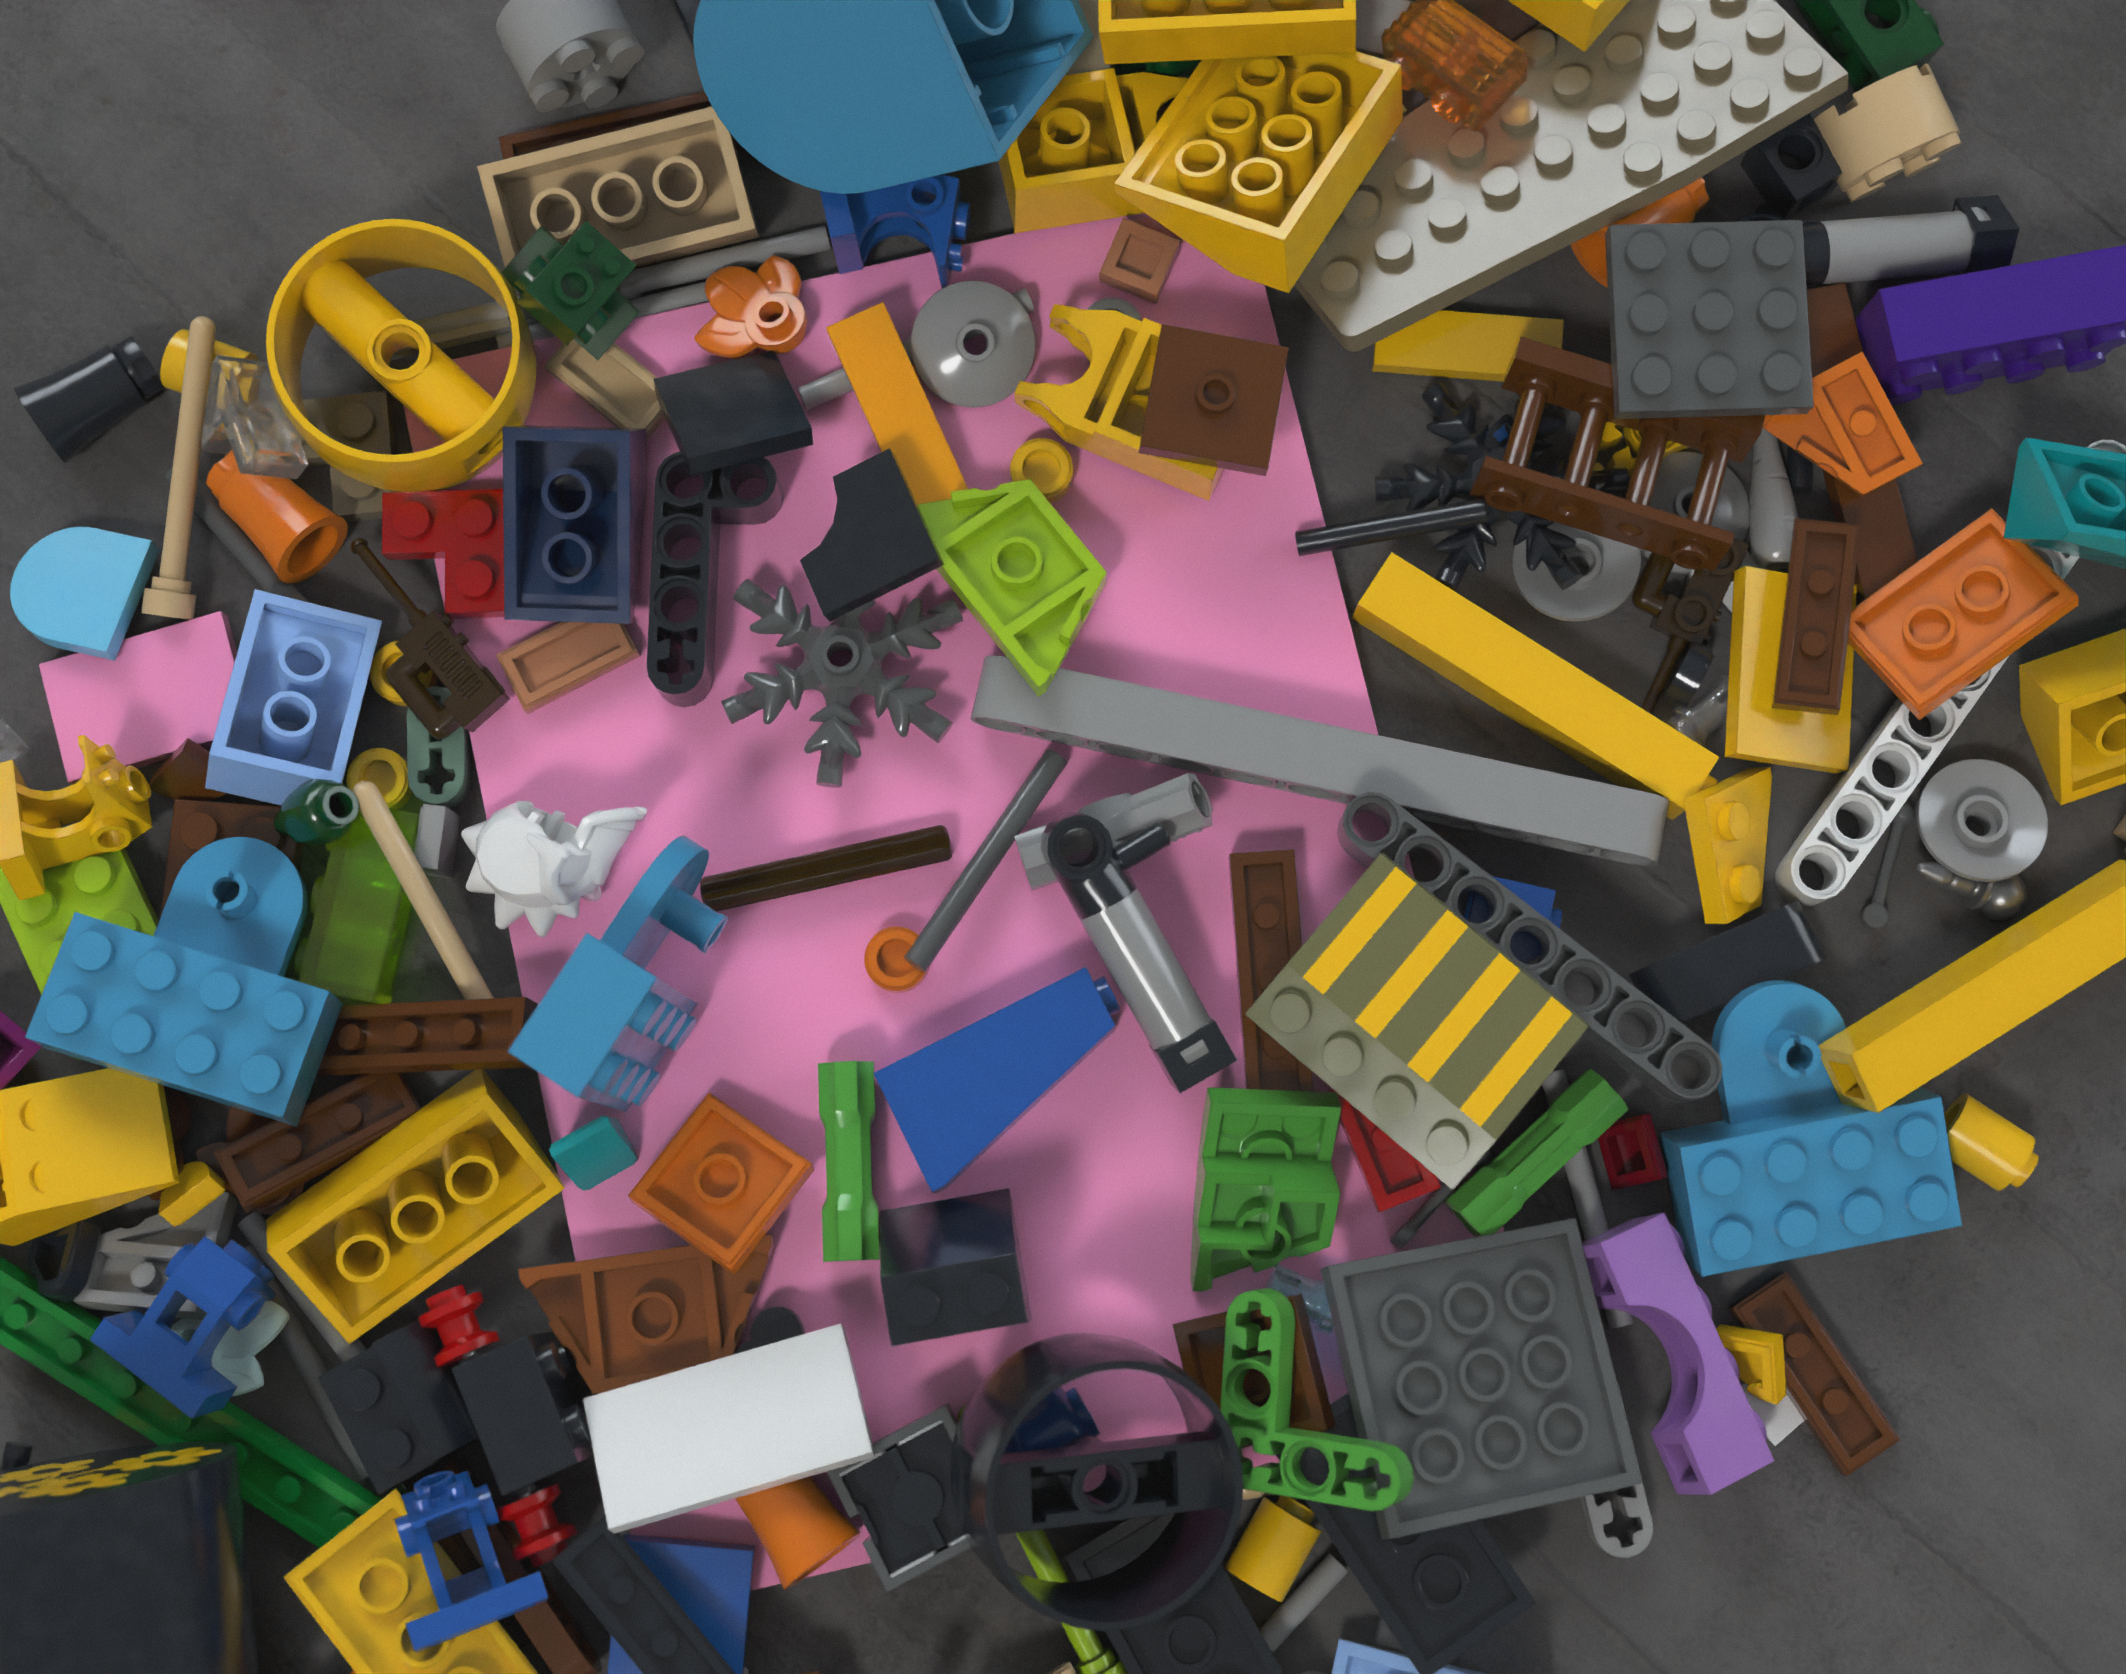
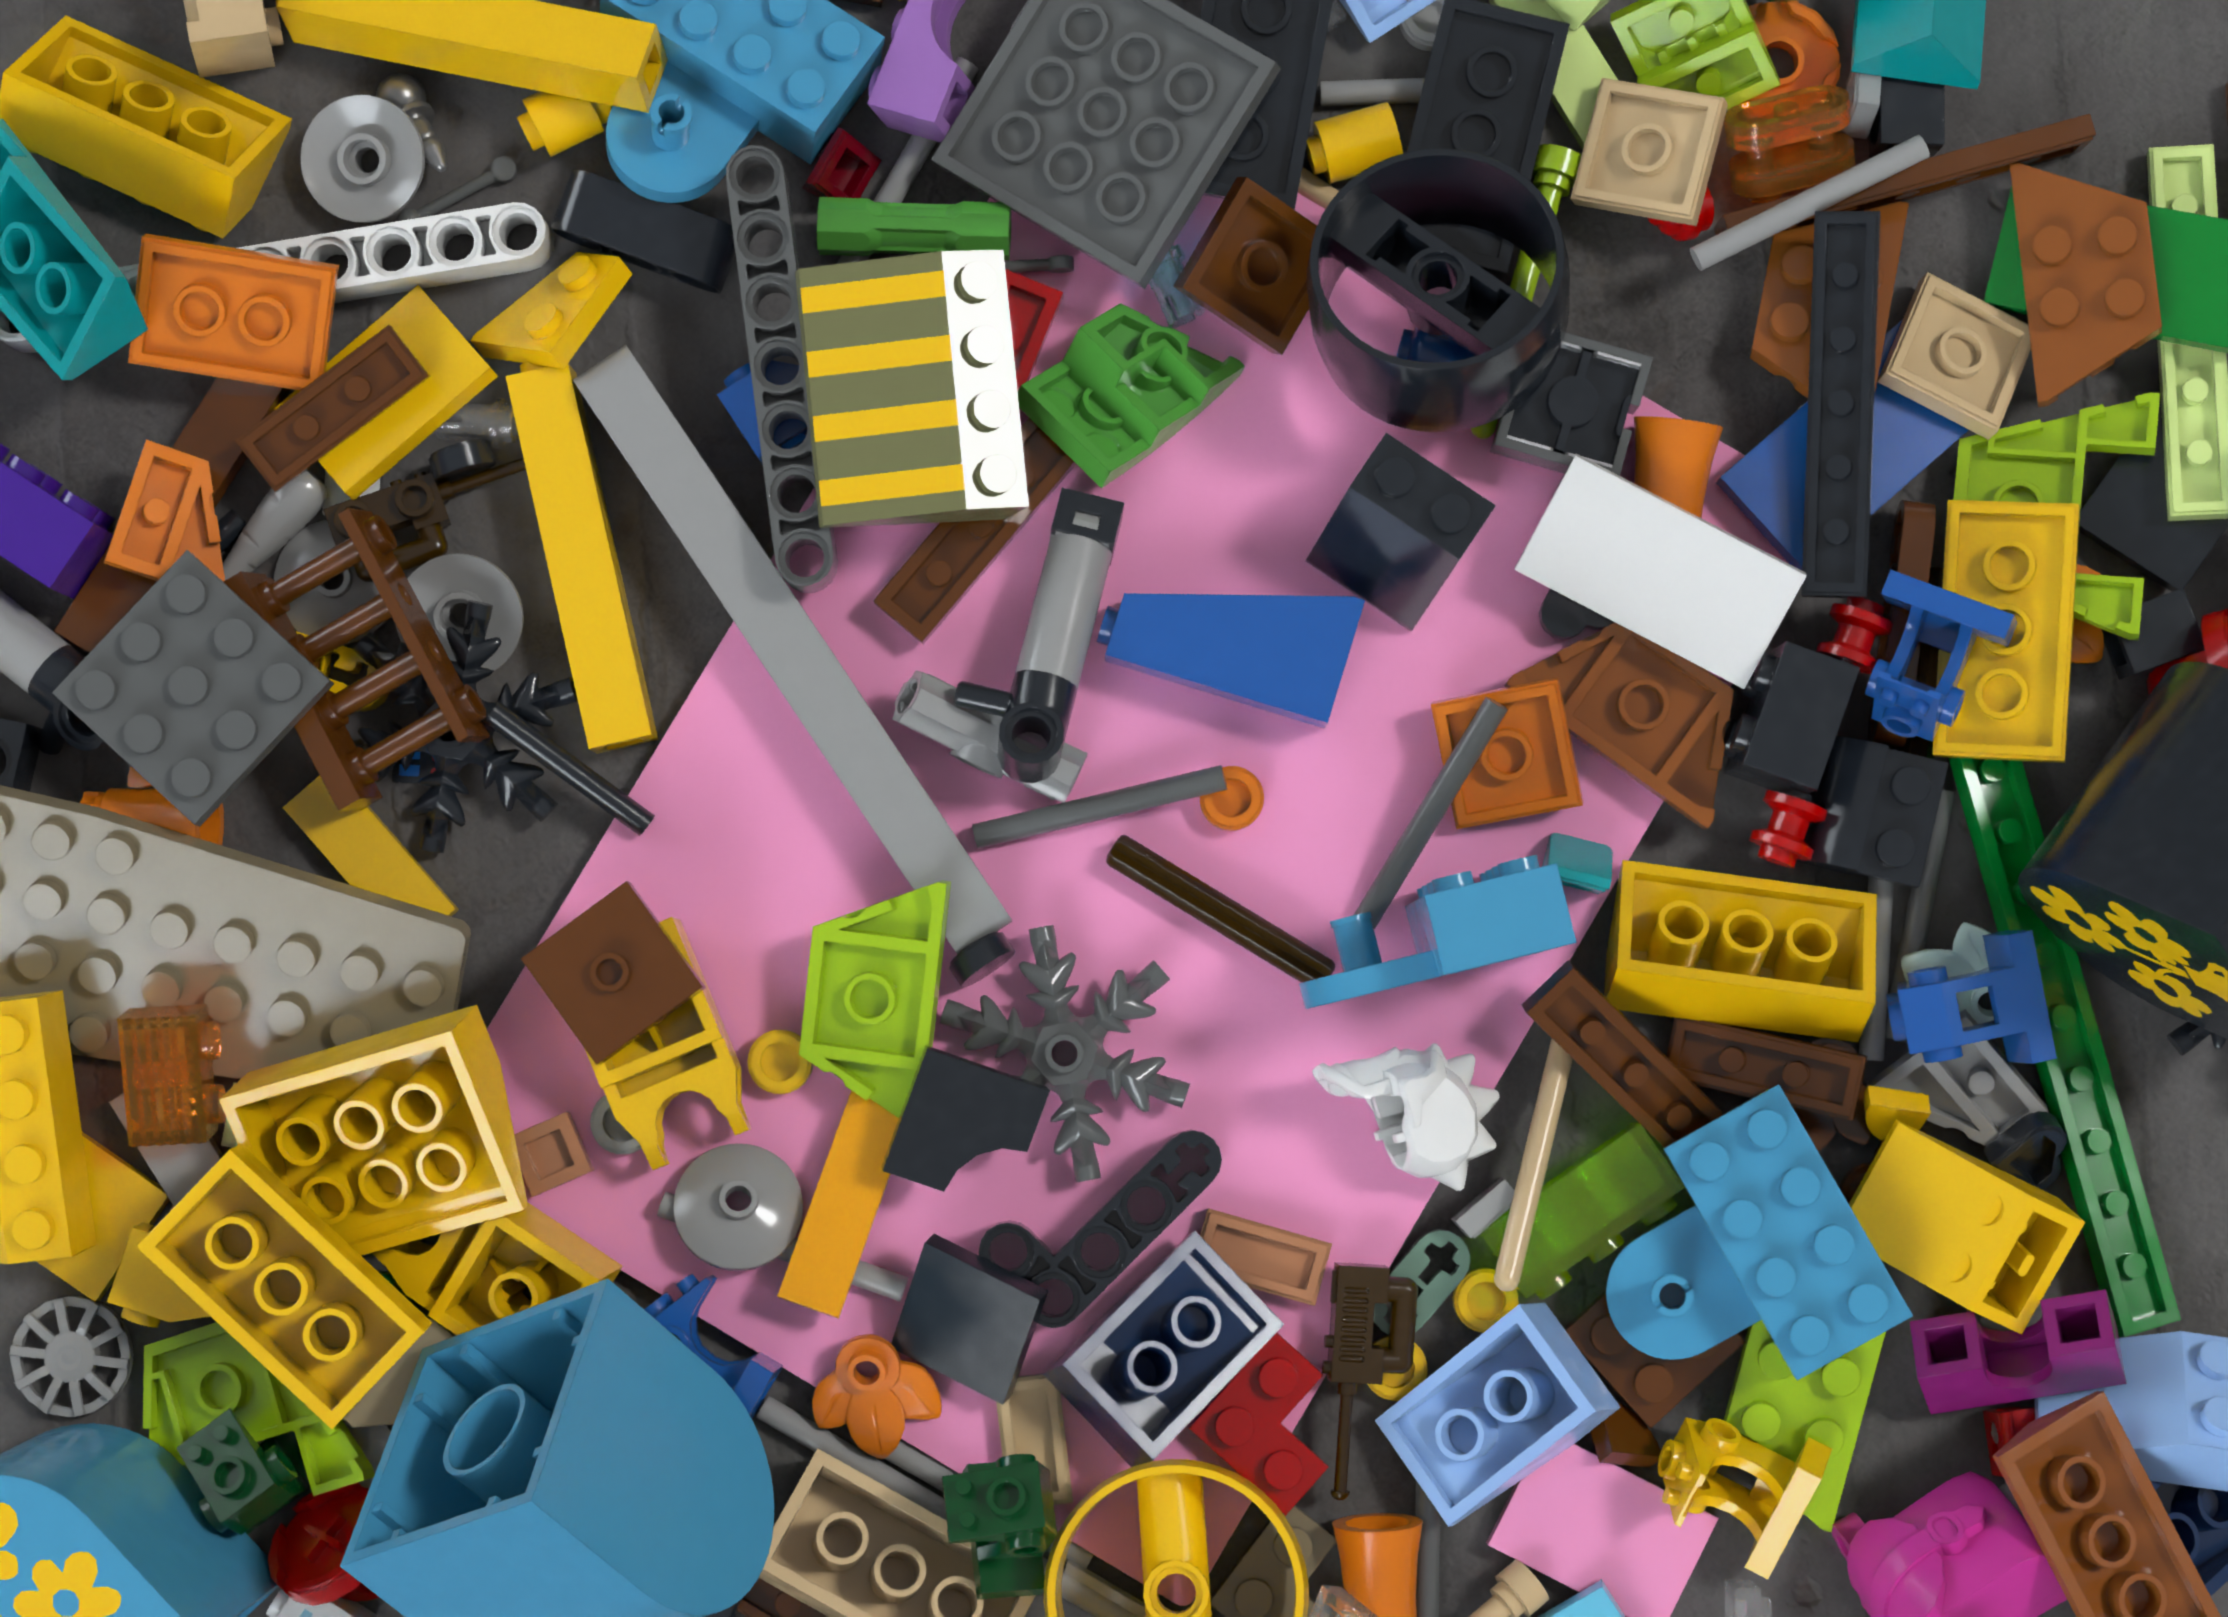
camera: 140 degrees left, 5 degrees up
dark green plant [274,779,359,844] -> none
bright green axle [818,1061,880,1262] -> none
bright green beam [1220,1288,1414,1511] -> none
none -> yellow brick [516,91,612,157]
none -> black tile [949,931,1015,987]
none -> dark grey bar [1354,697,1508,929]

